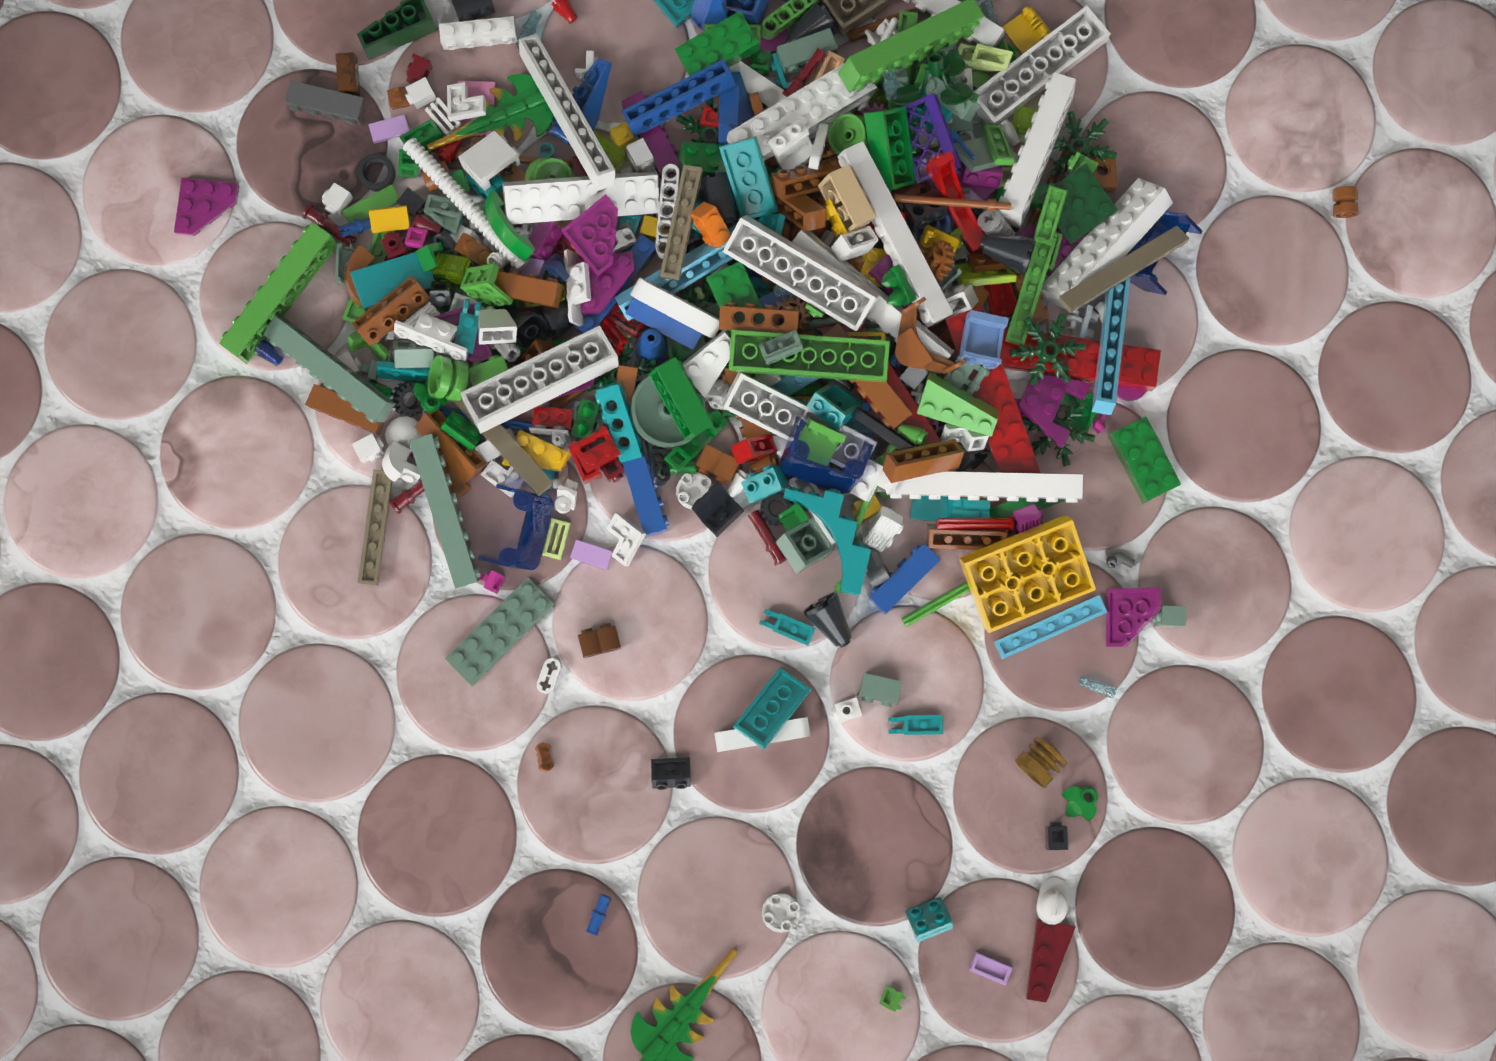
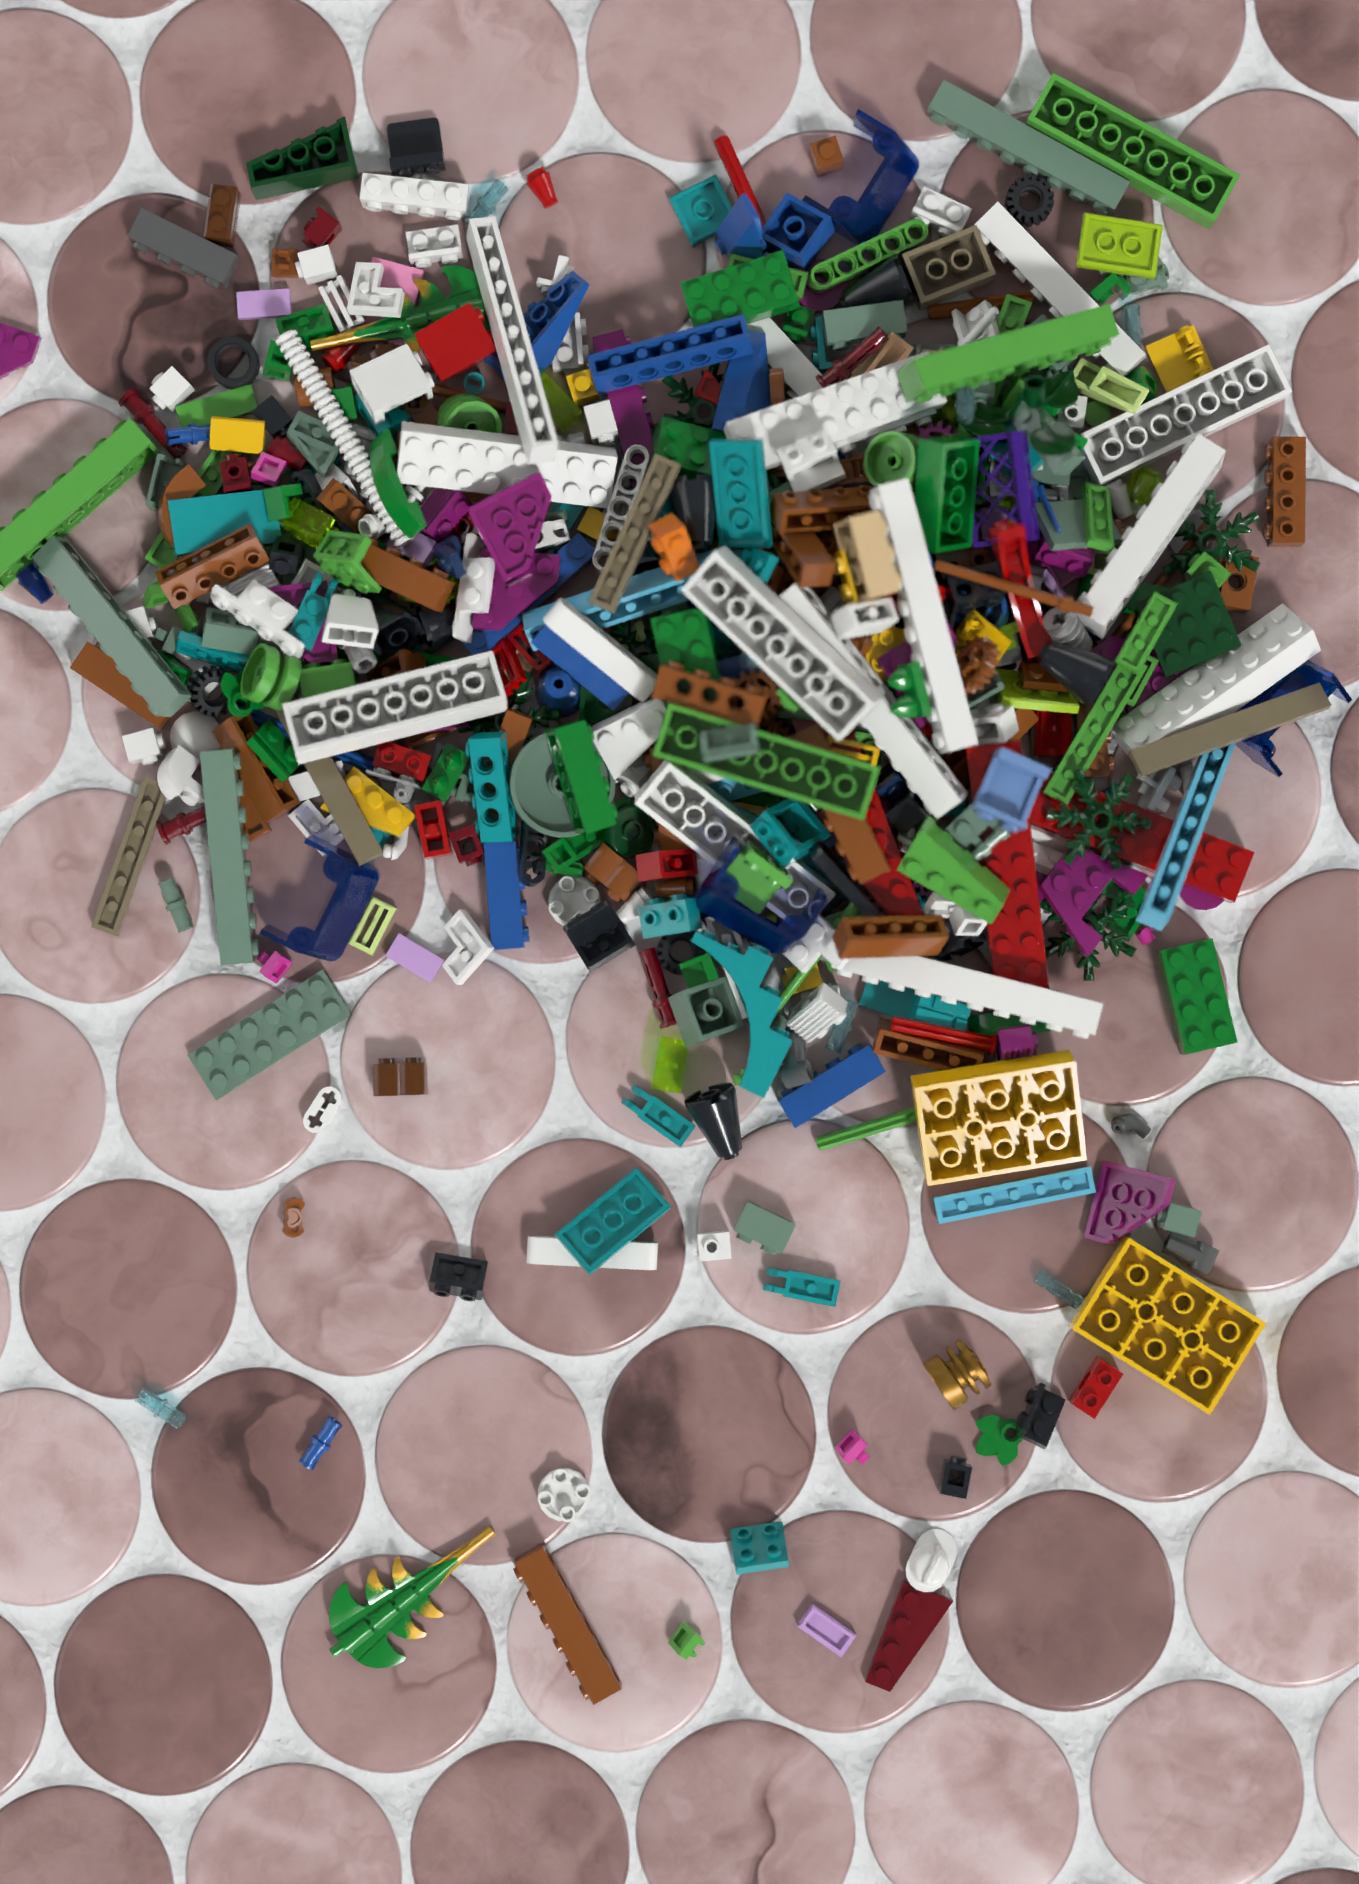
camera: 15 degrees right, 5 degrees up
white hips [555,479,578,513] -> none
red plate [570,425,621,474] -> none
white beam [808,123,829,170] -> none
dark orange piece [895,297,967,374] -> none
bright green cone [897,423,928,446] -> none
none -> clear light blue axle [135,1387,186,1429]
none -> sand green pin [158,877,195,933]
none -> white bracket [406,224,463,268]
none -> red brick [414,302,497,384]
none -> dark orange brick [513,1543,622,1705]
none -> white bracket [552,311,589,372]
none -> dark green tile [605,804,657,858]
none -> clear neon green hinge [651,1036,689,1093]
none -> clear light blue pin [825,998,859,1054]
none -> dark pink tile [834,1429,870,1464]
none -> black bracket [1015,1383,1066,1449]
none -> yellow brick [1068,1236,1266,1415]
none -> red brick [1068,1356,1123,1419]
none -> dark grey piece [1161,1231,1220,1275]
none -> dark orange brick [1264,436,1306,547]

